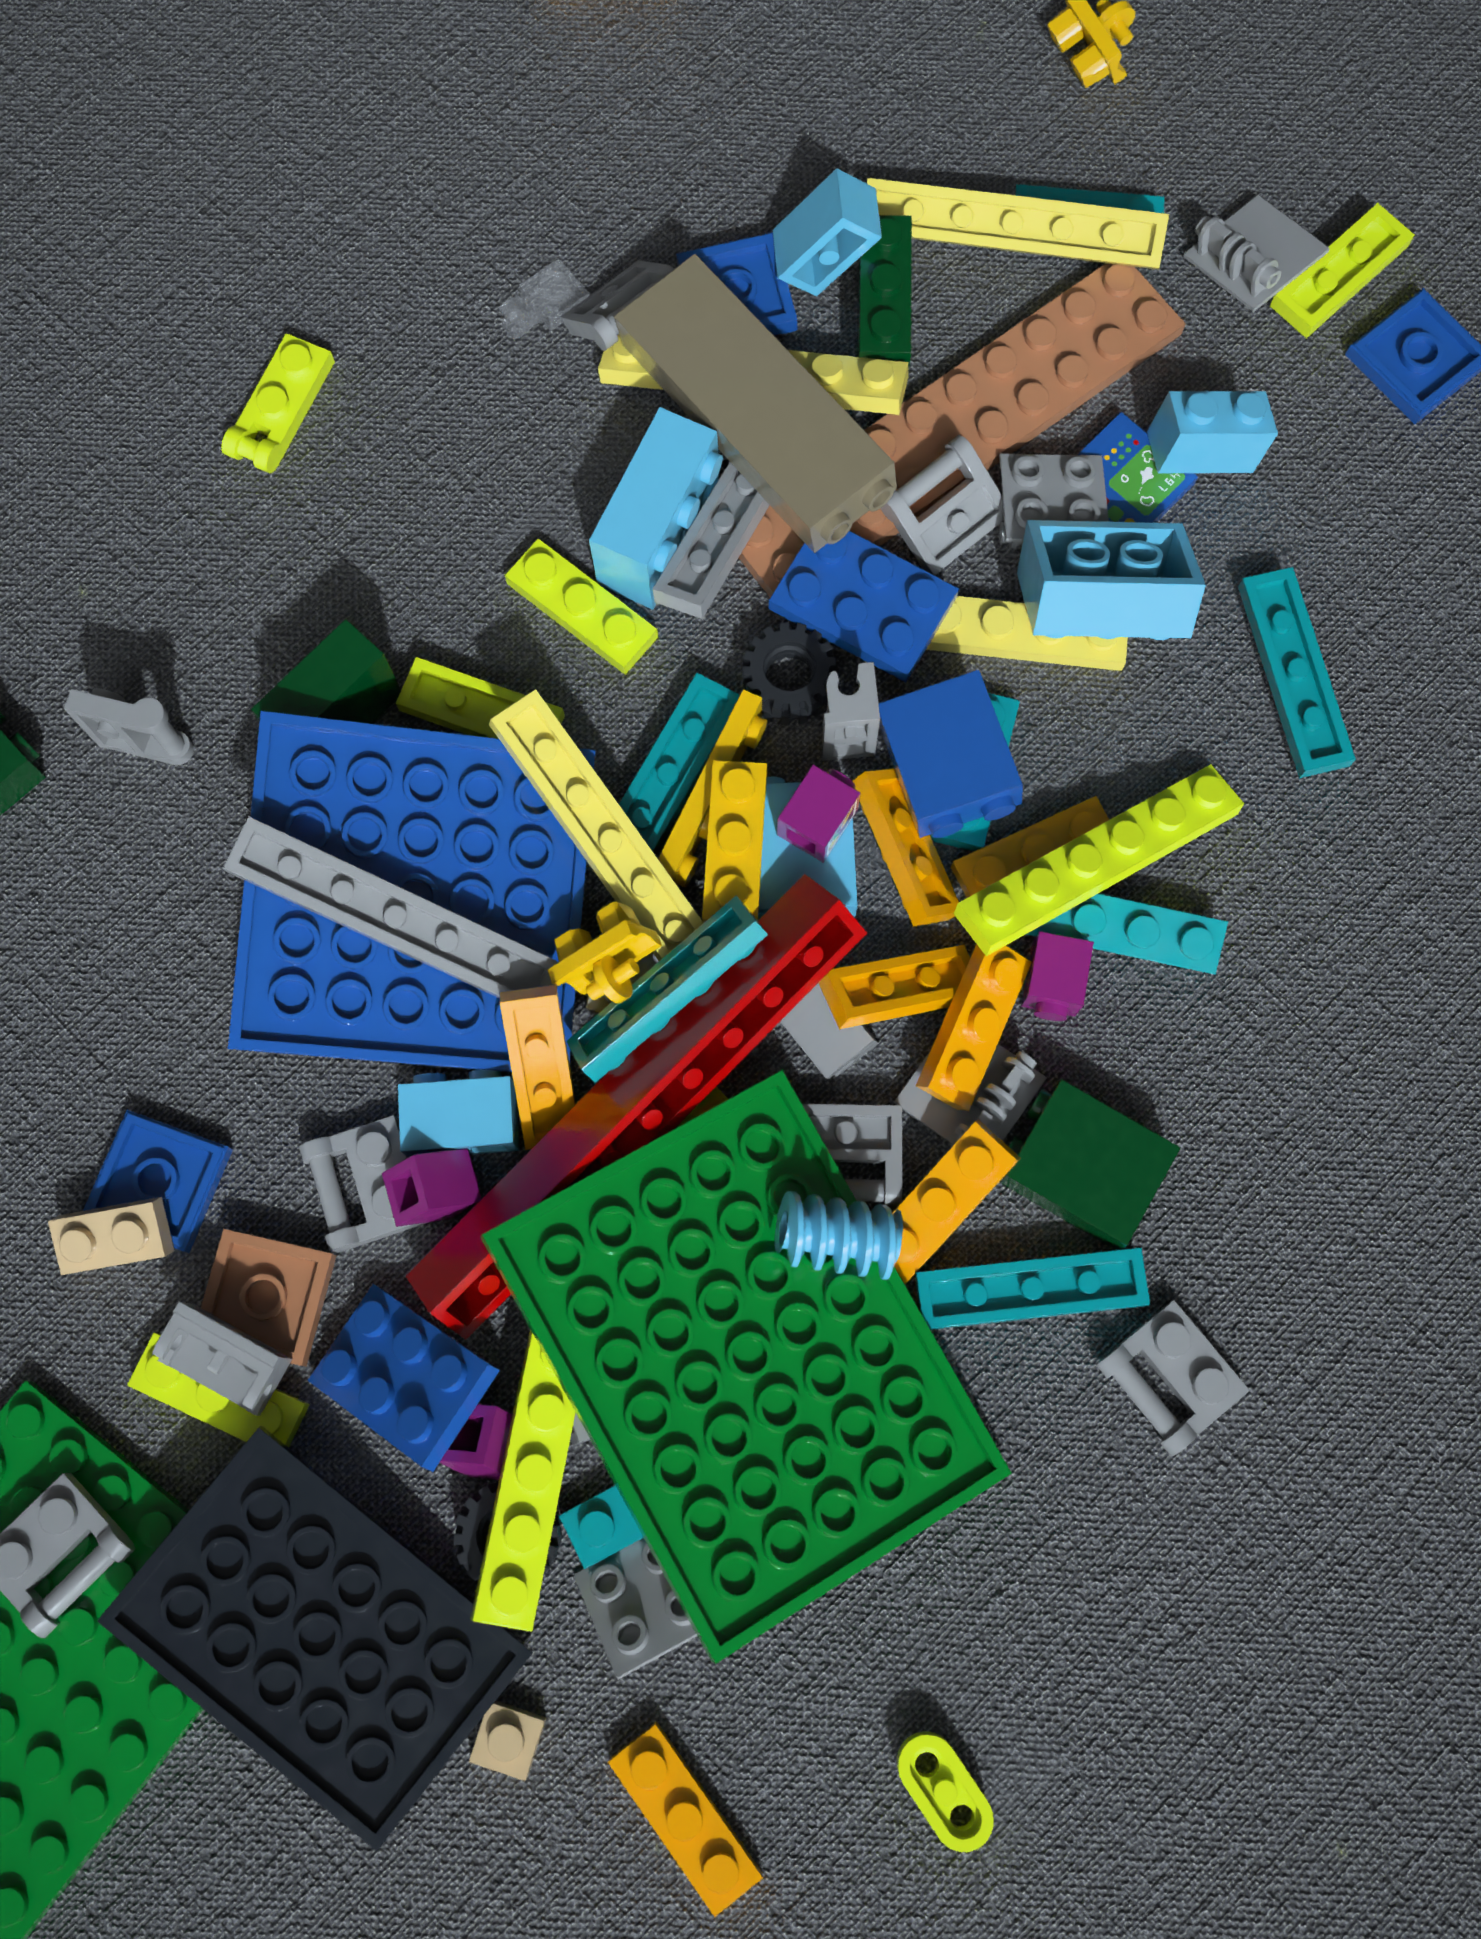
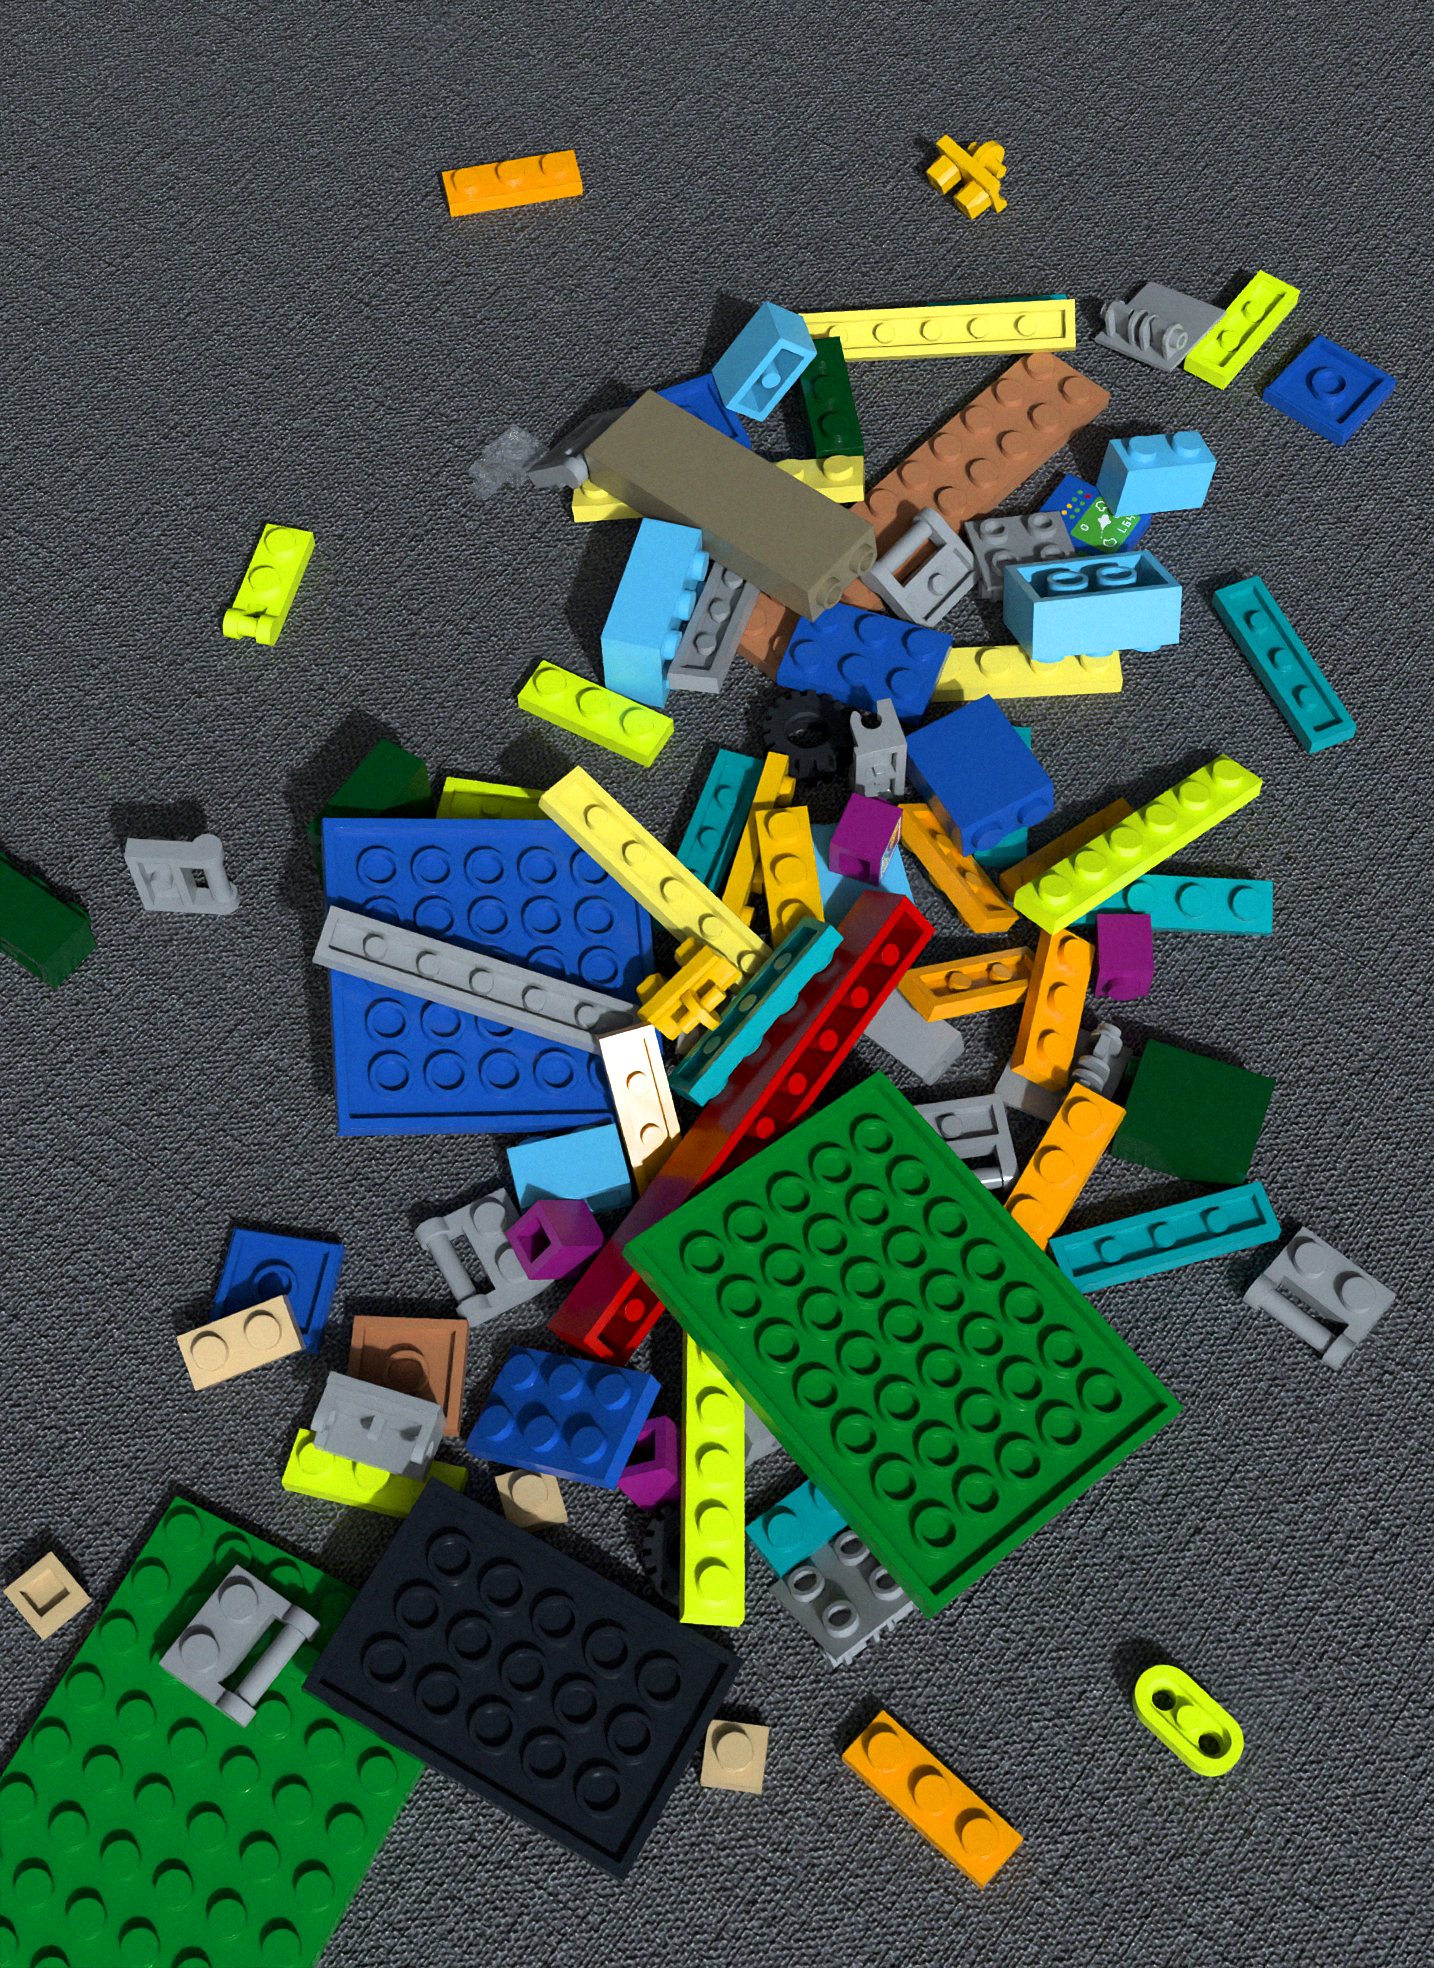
camera: 10 degrees left, 15 degrees down
medium azure piece [774,1191,903,1280] -> none
none -> tan plate [495,1468,568,1533]

